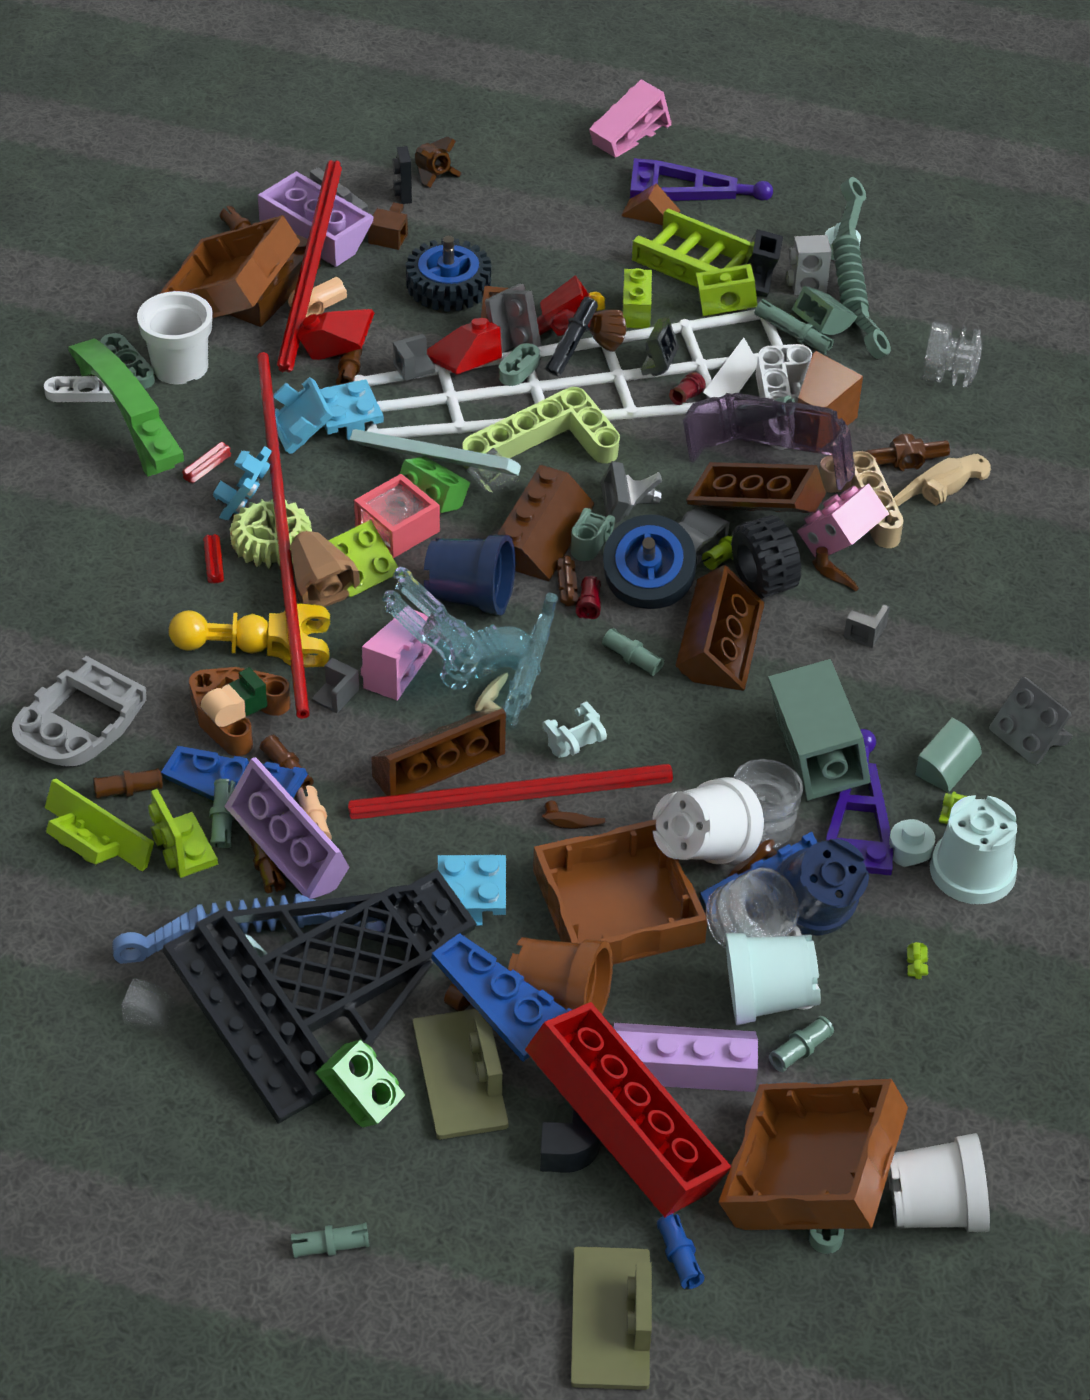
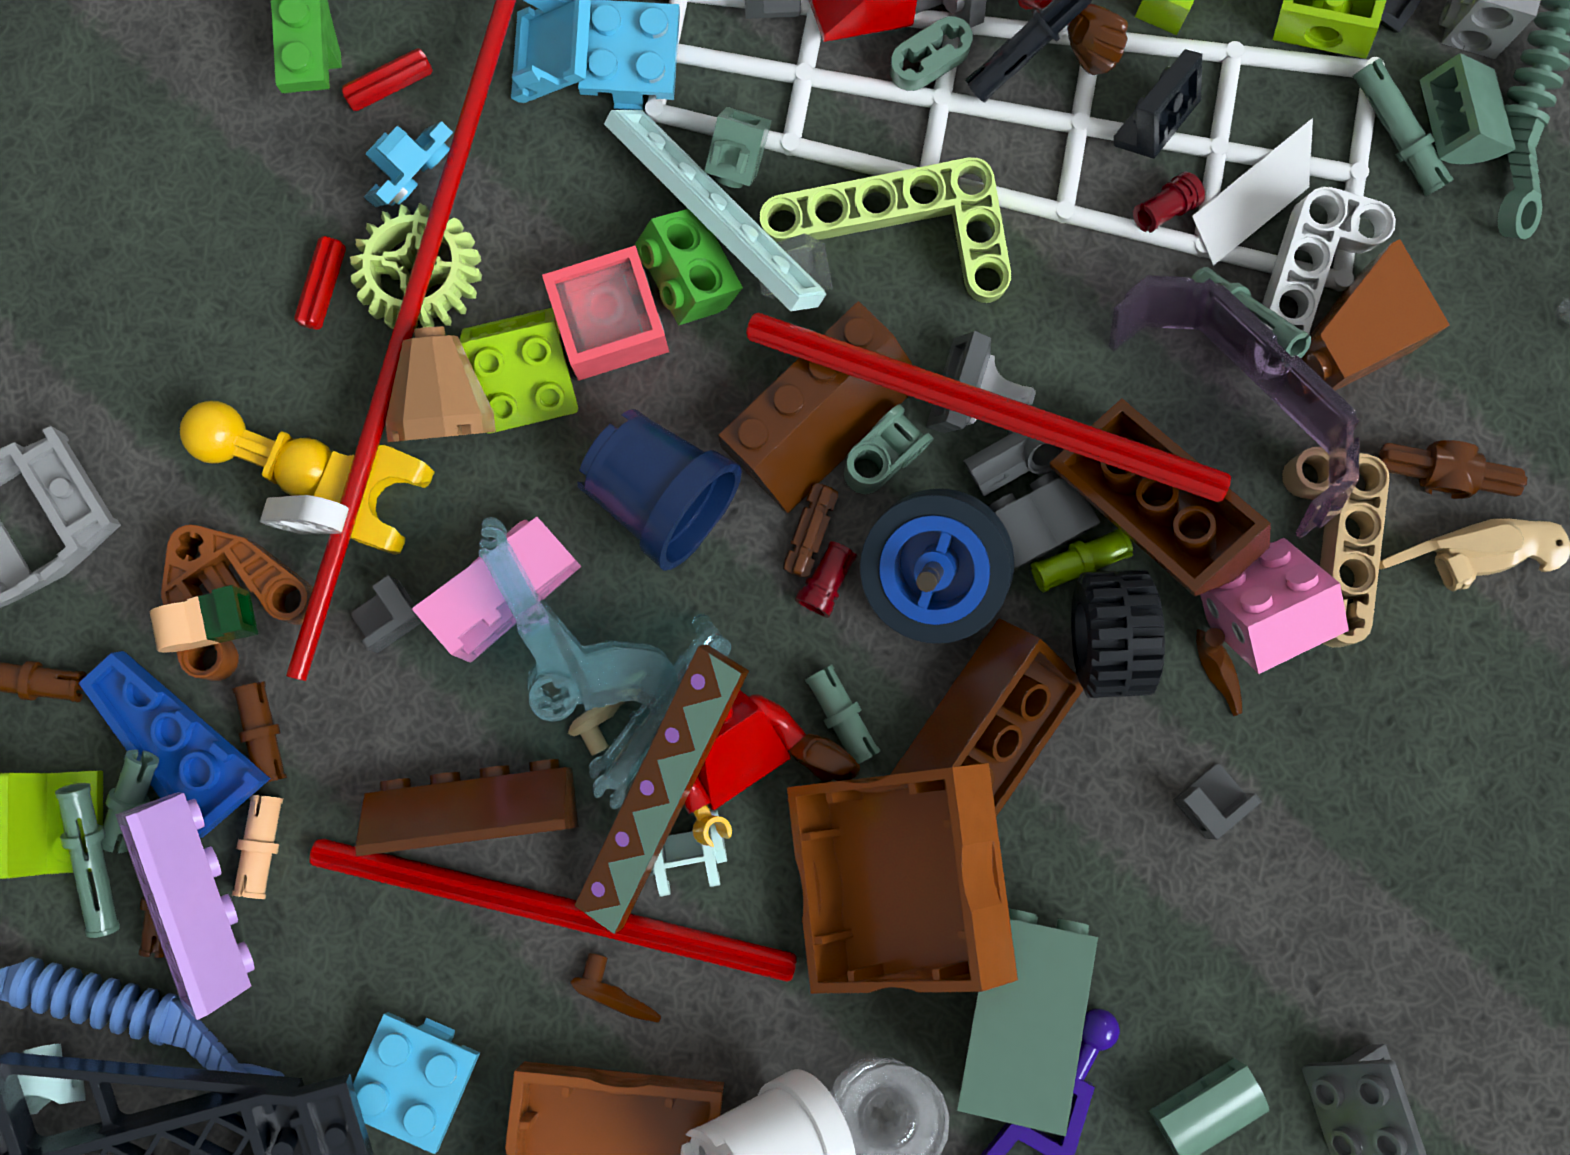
camera: 25 degrees right, 35 degrees up
none -> sand green pin [55,783,120,938]
none -> white beam [260,495,349,534]
none -> tile [574,644,749,934]
none -> red torso [684,690,860,847]
none -> sand green brick [704,107,772,188]
none -> red axle [746,312,1231,502]
none -> dark orange tile [787,763,1018,994]
none -> dark grey piece [963,430,1064,496]

